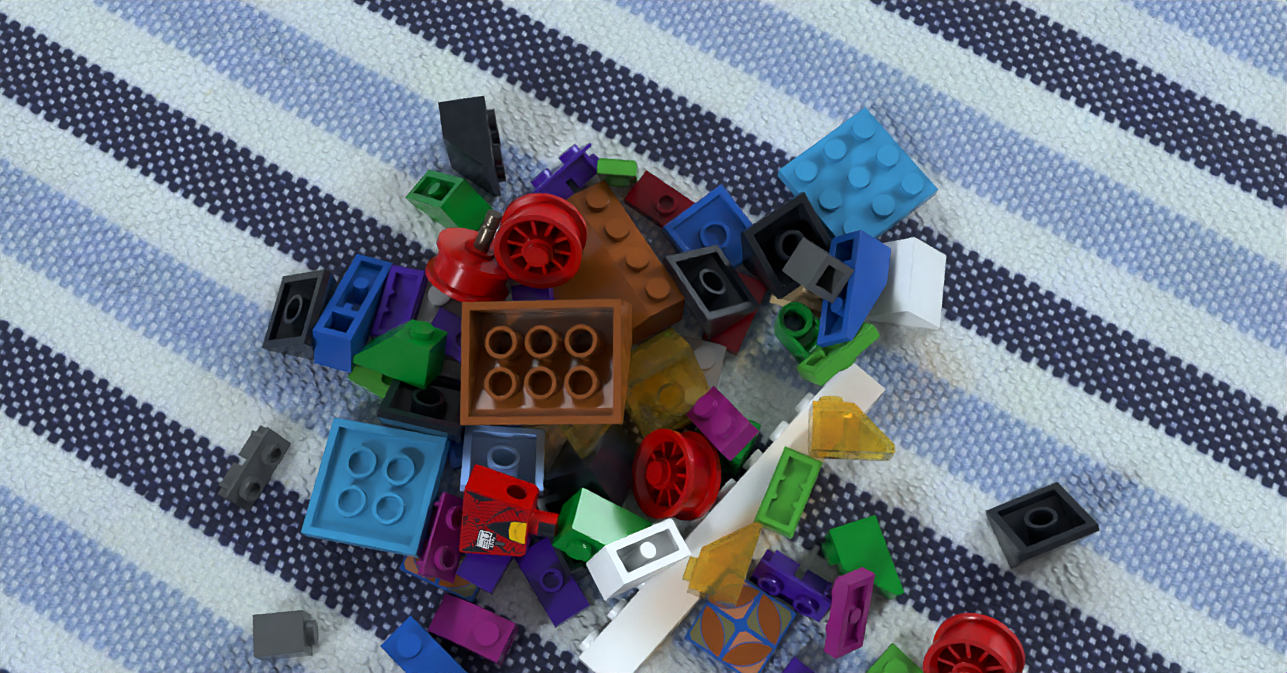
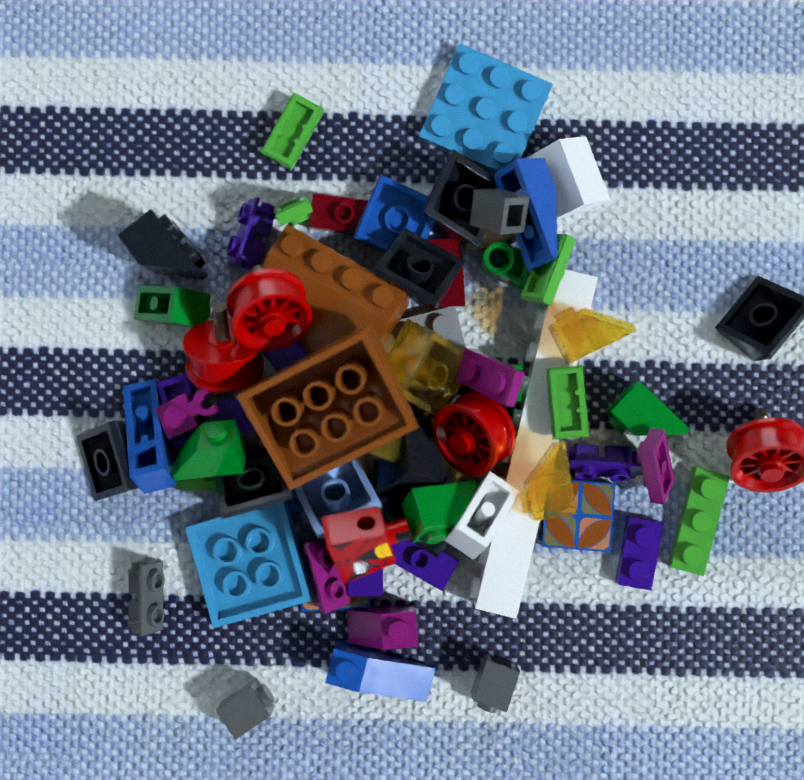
camera: 30 degrees left, 15 degrees up
none -> magenta plate [155,389,221,440]
none -> bright green plate [261,92,324,171]

